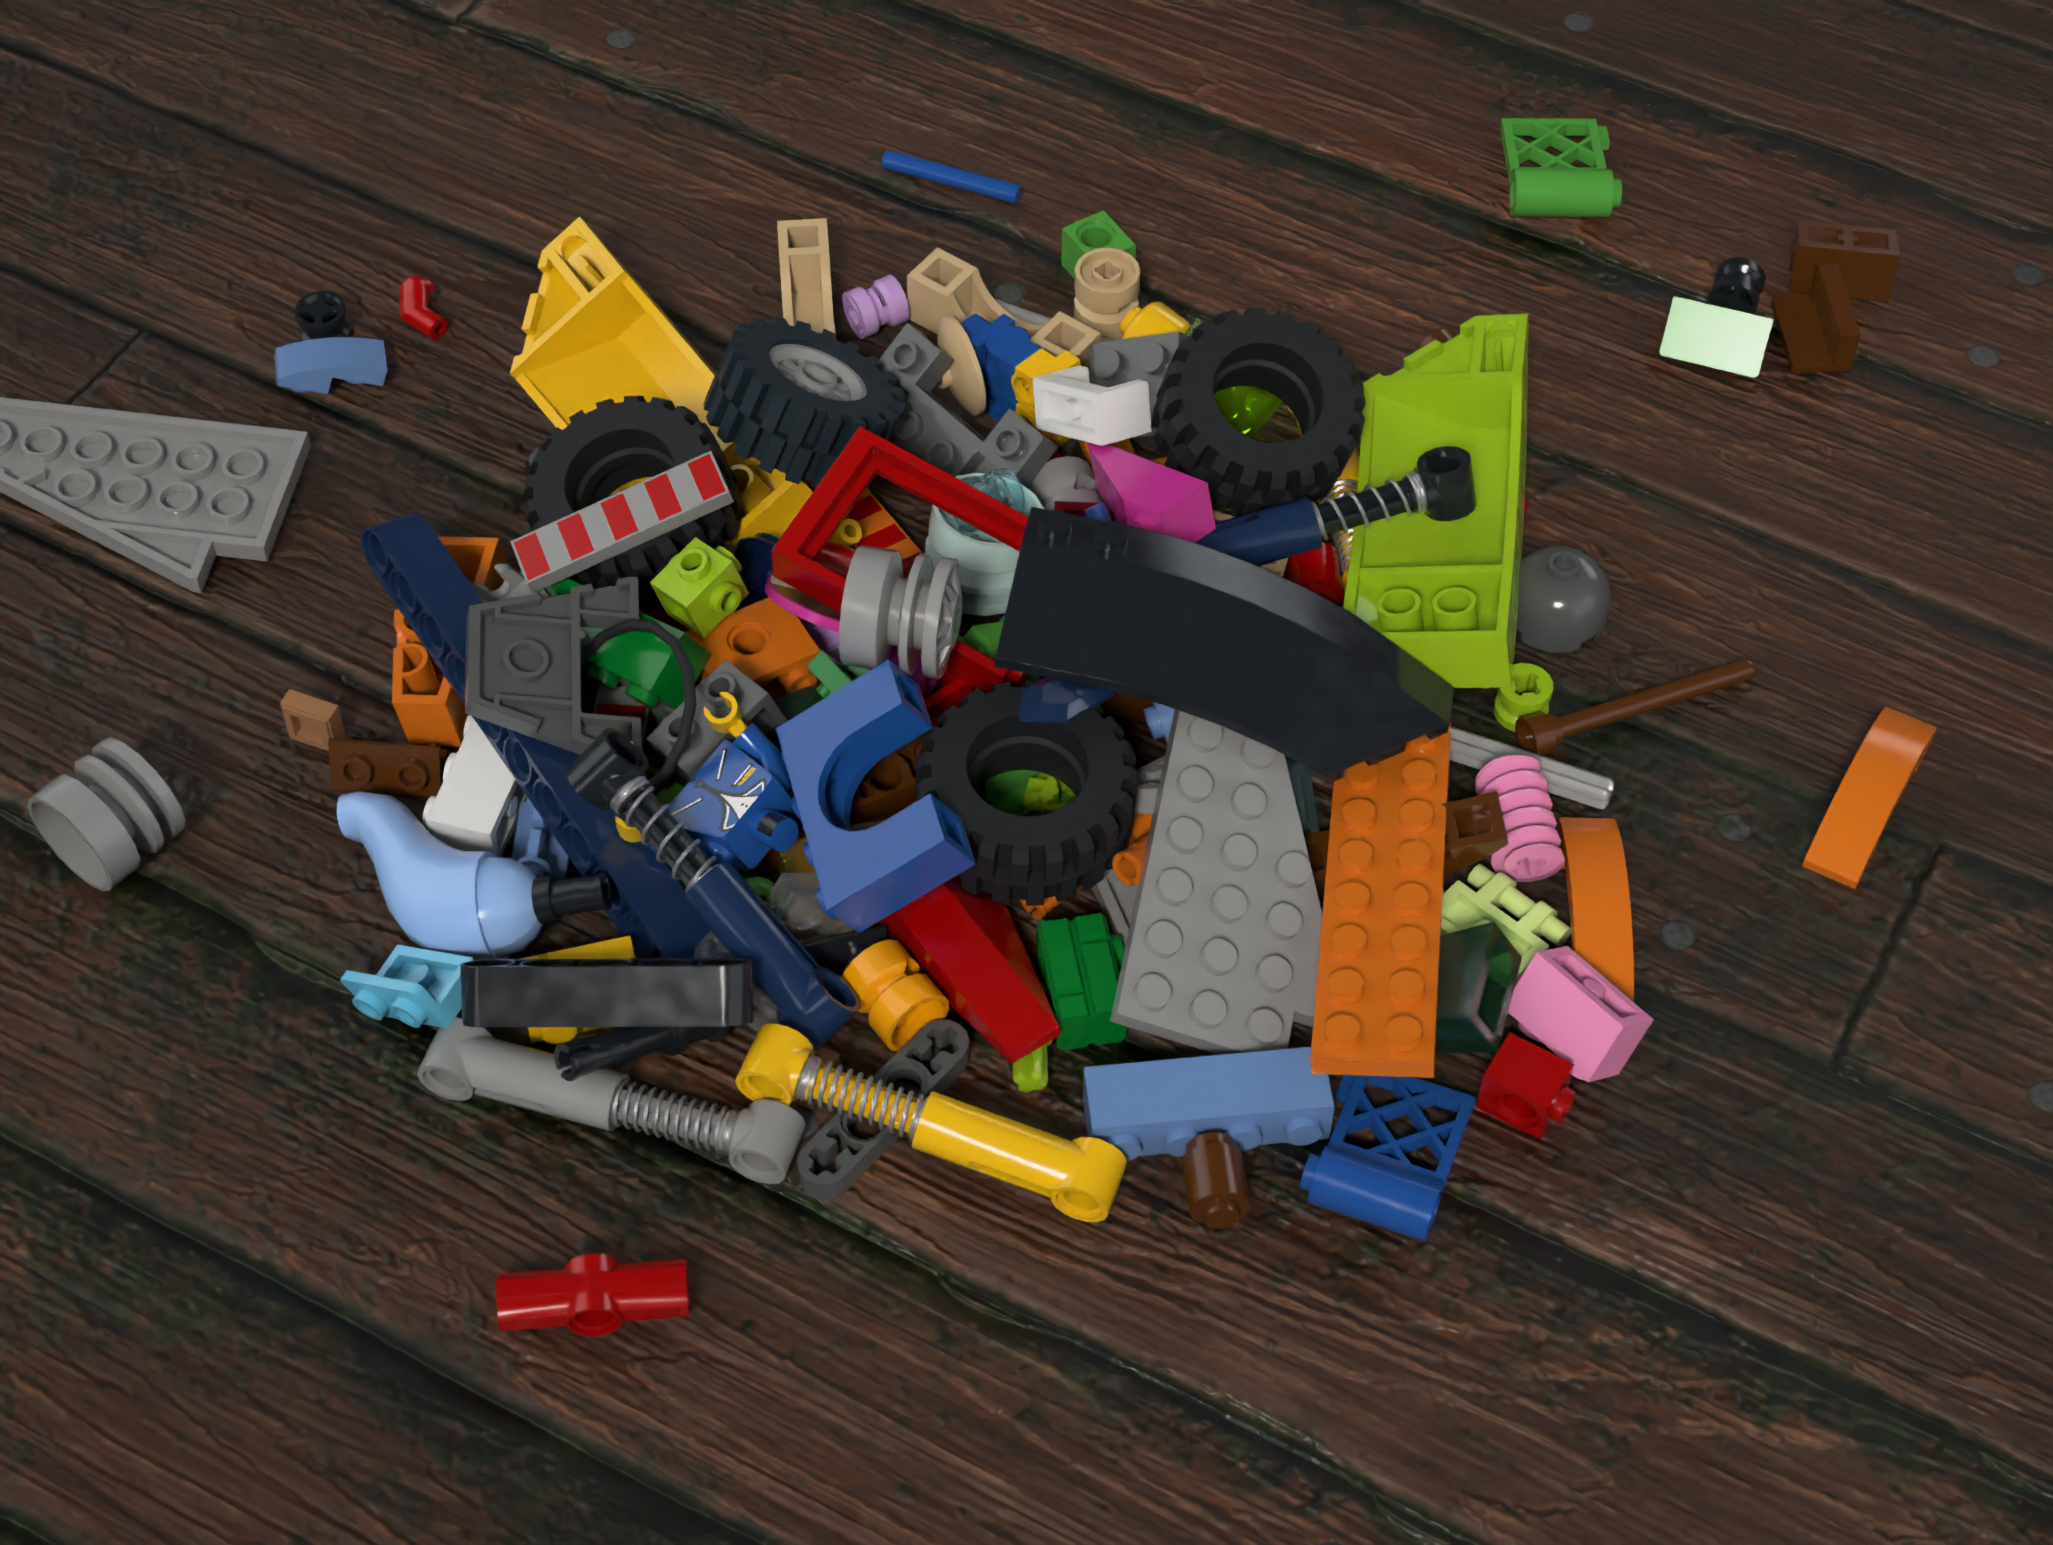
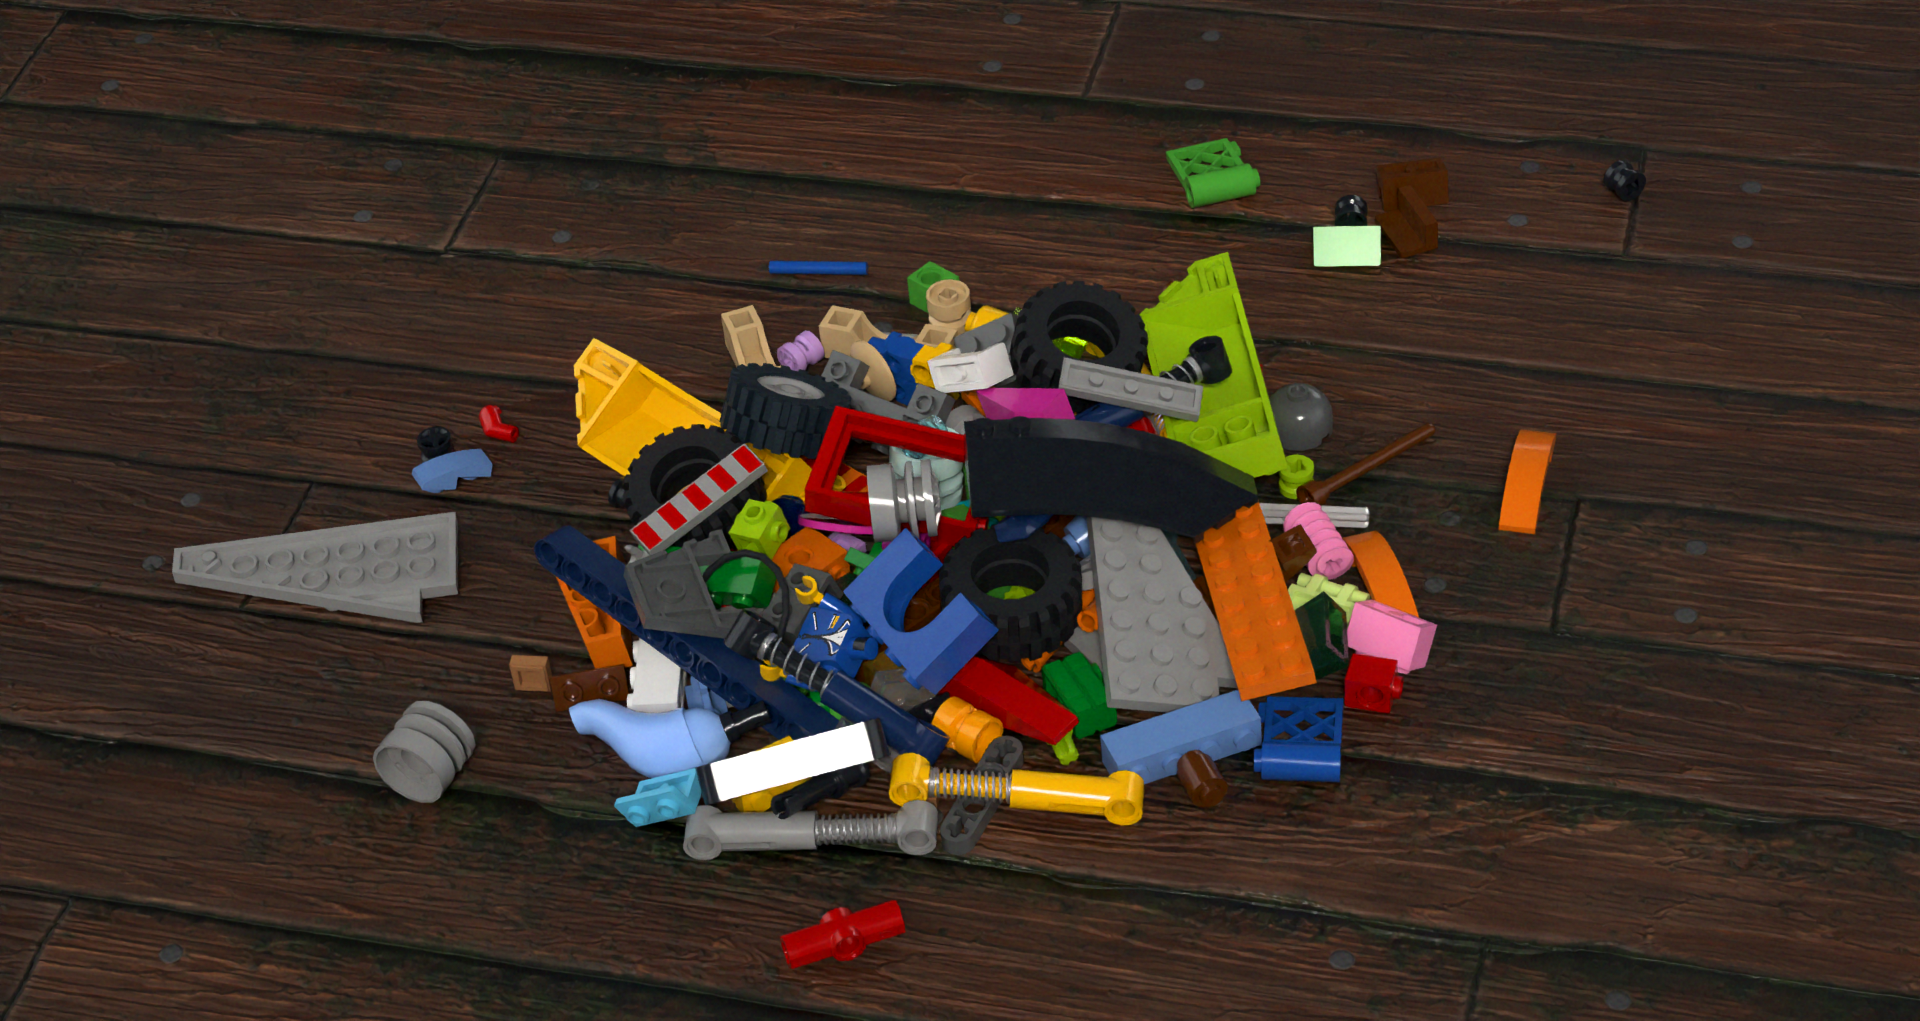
camera: 10 degrees left, 10 degrees down
none -> light grey tile [1058,357,1203,422]

